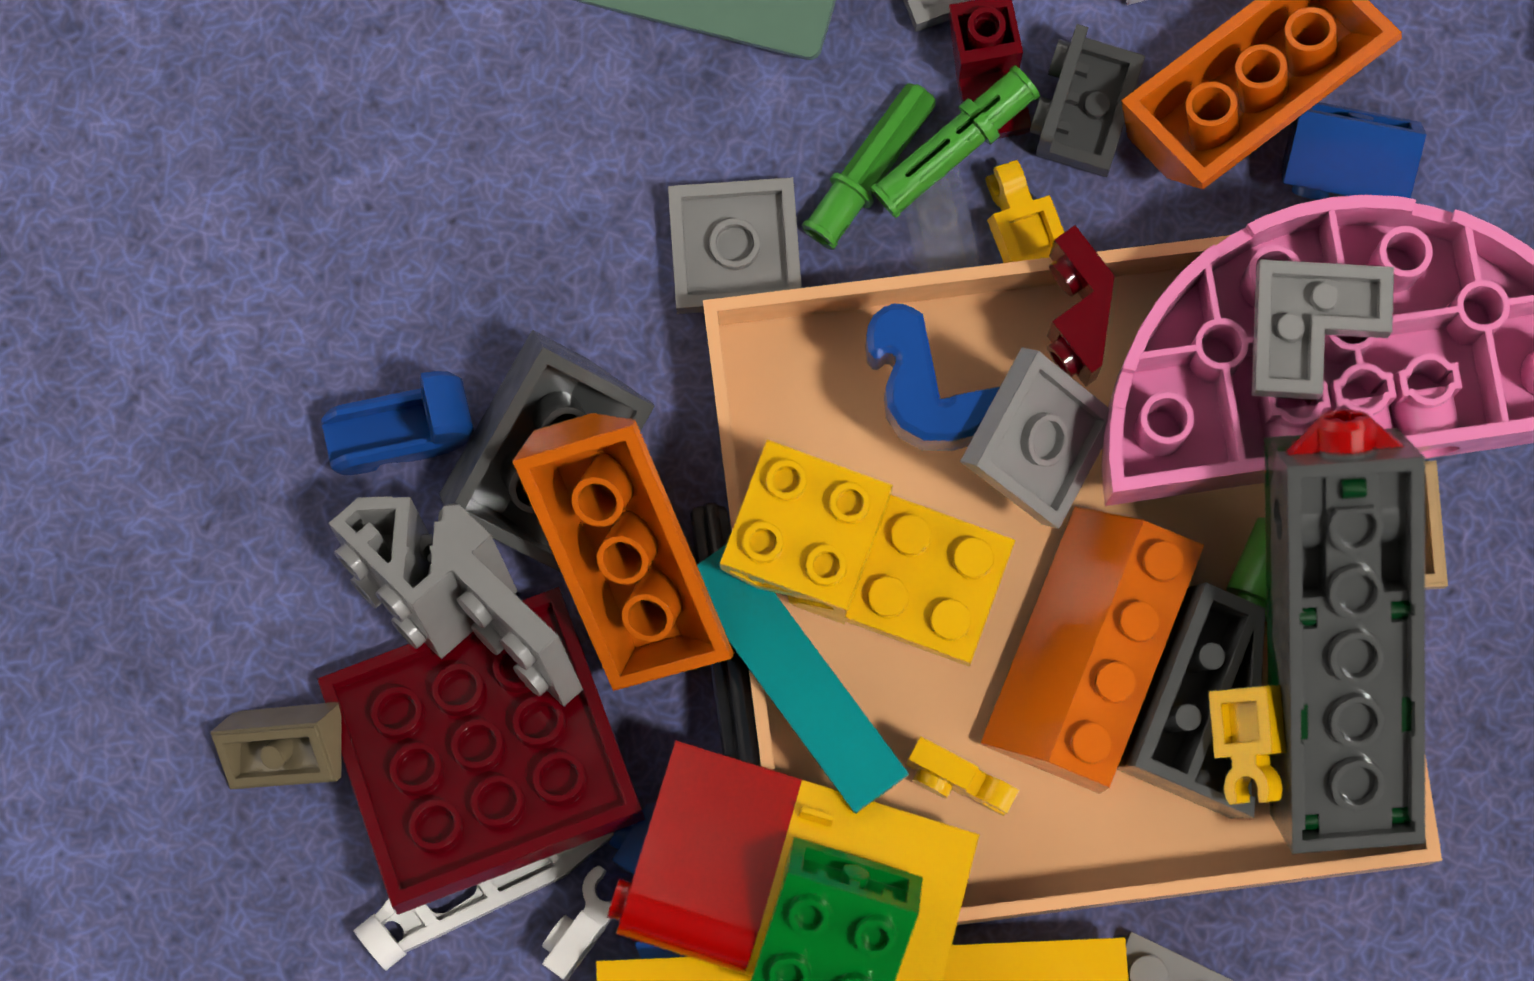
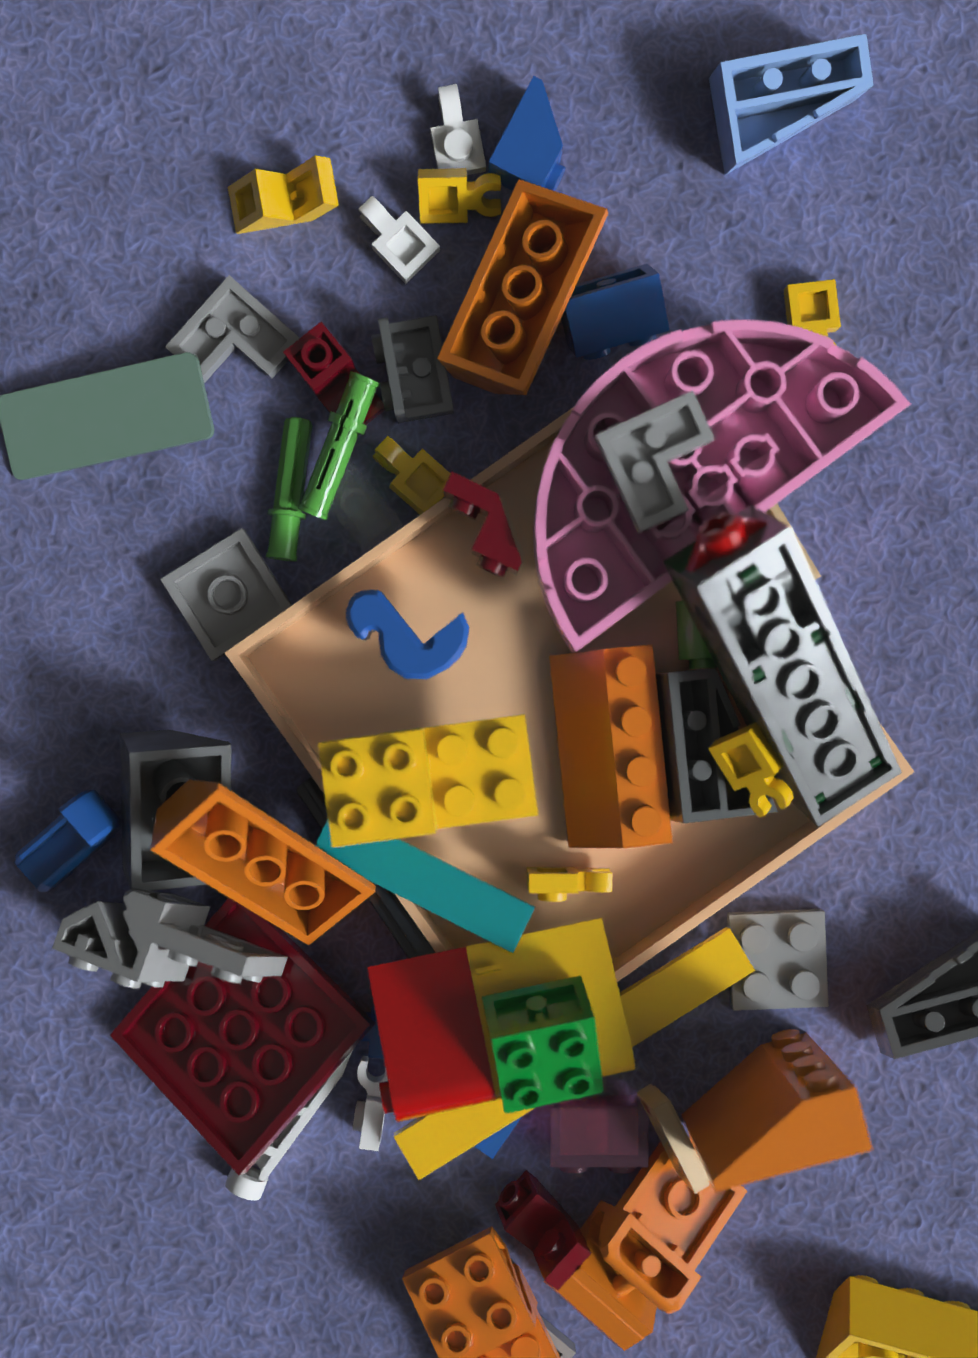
camera: 30 degrees left, 10 degrees up
dark tan slope [210,702,342,790] -> none
light grey plate [960,347,1109,529] -> none

